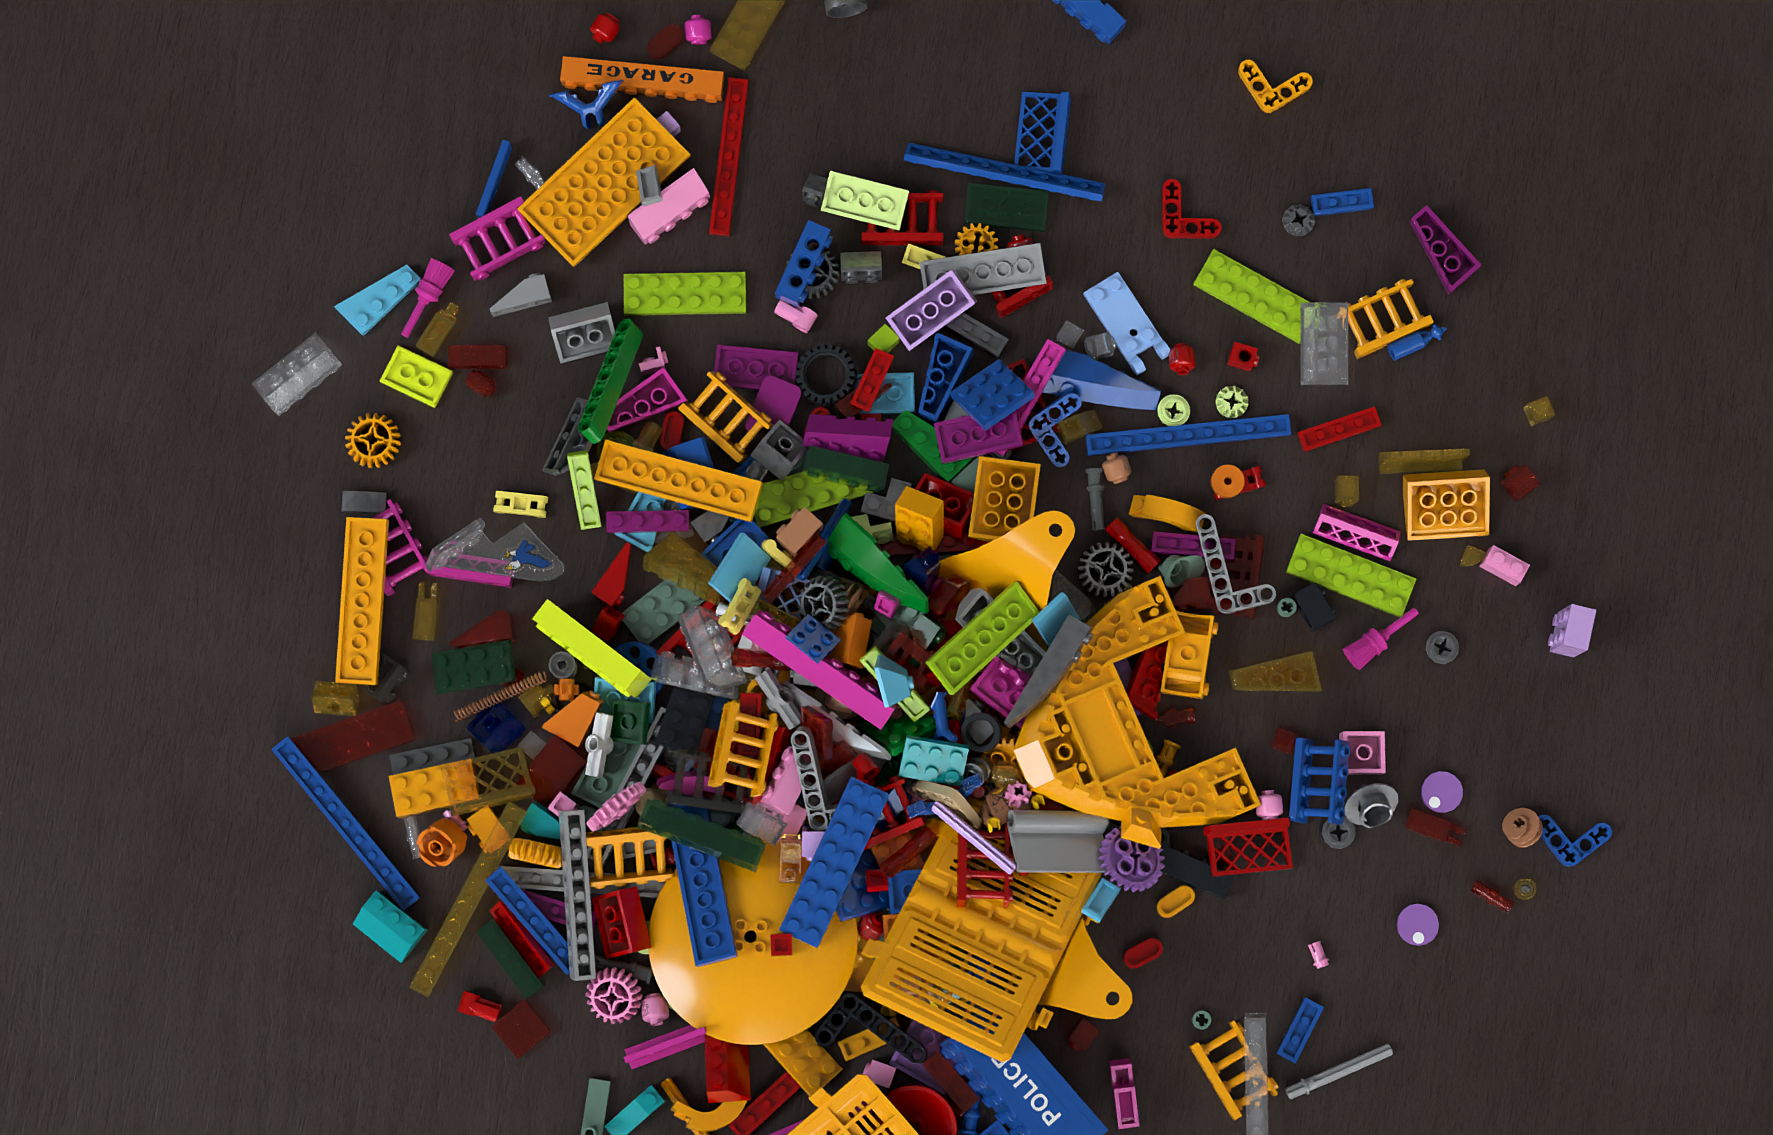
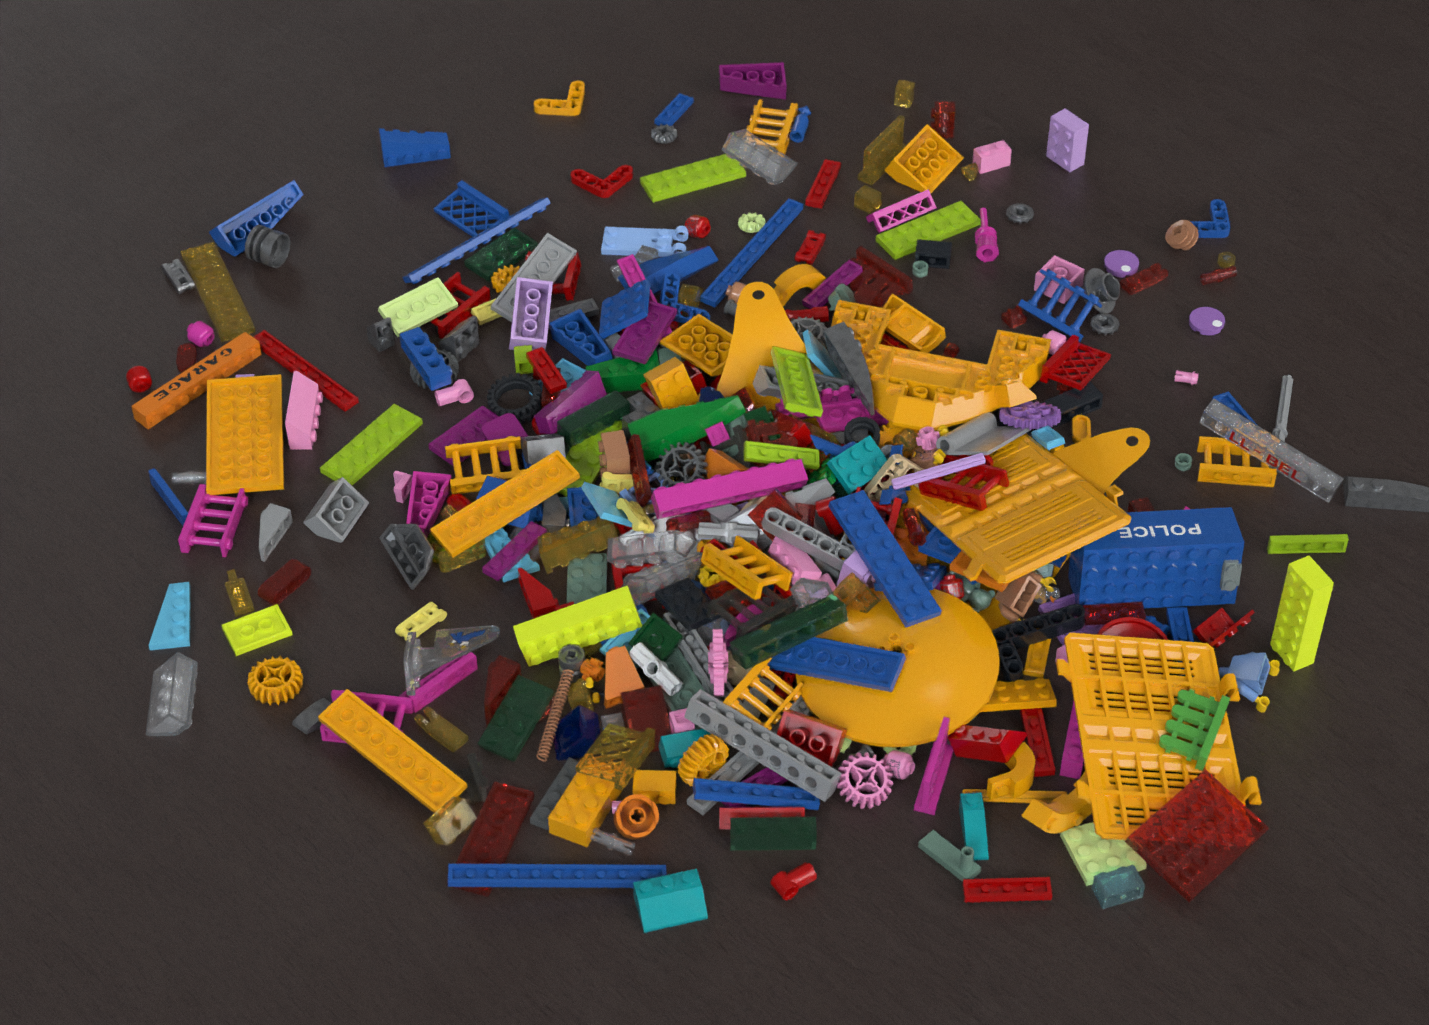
camera: 50 degrees left, 35 degrees down
dark pink piece [401,258,455,338] -> none
clear yellow plate [409,801,527,997] -> none
clear red brick [465,369,497,398] -> none
clear red plate [492,1000,551,1059] -> none
blue piece [549,79,624,129] -> none
lime tile [567,450,601,530] -> none
green beam [578,318,643,444] -> none
light grey tile [636,165,663,207] -> none
red plate [770,934,792,957] -> none
blue hinge [785,614,841,664] -> none
red plate [865,869,888,892] -> none
medium azure slope [874,655,915,708] -> none
yellowish green gear [1157,395,1190,426] -> none
light grey beam [1196,514,1276,614] -> none
orange piece [1211,465,1244,498] -> none
red brick [1227,342,1260,372] -> none
clear yellow wedge [1228,651,1322,691] -> none

